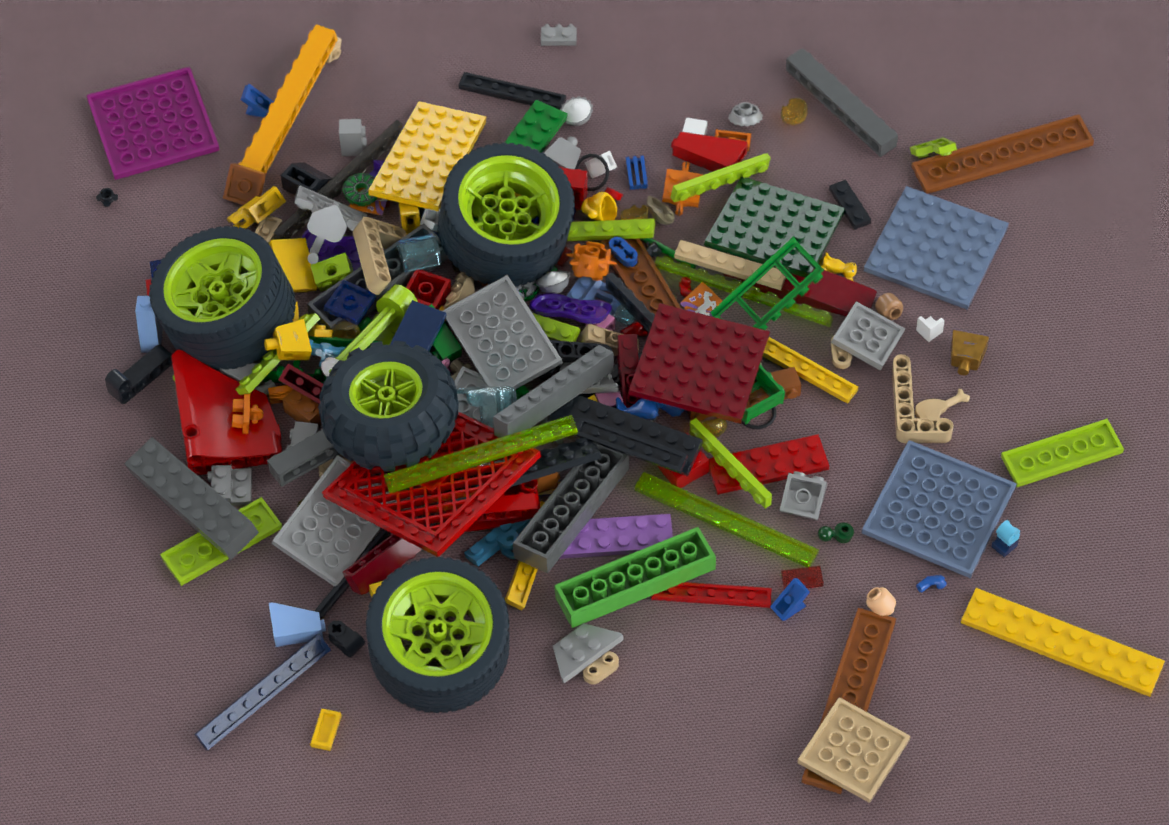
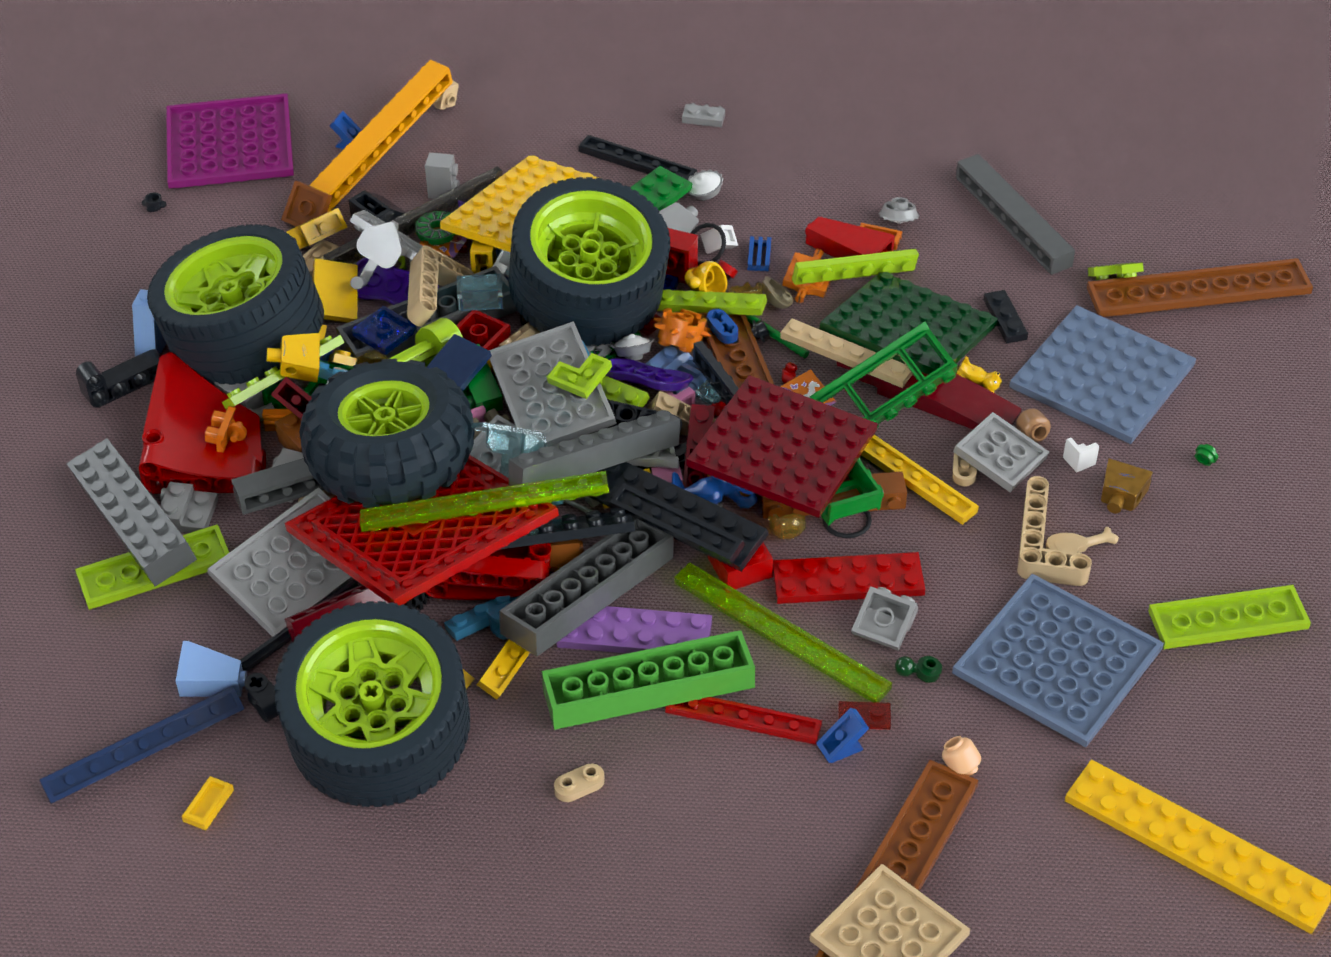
camera: 10 degrees right, 10 degrees down
lime brick [310,253,354,292] -> none
light grey wing [553,623,624,683] -> none
clear neon green plate [655,256,833,328] -> none
white panel [682,117,708,135] -> none
lime plate [689,418,772,509] -> none
clear yellow hair [780,98,808,126] -> none
blue arm [916,575,947,593] -> none
leg [991,520,1020,557] -> none
none -> lime plate [546,353,612,399]
none -> green plate [1195,444,1218,466]

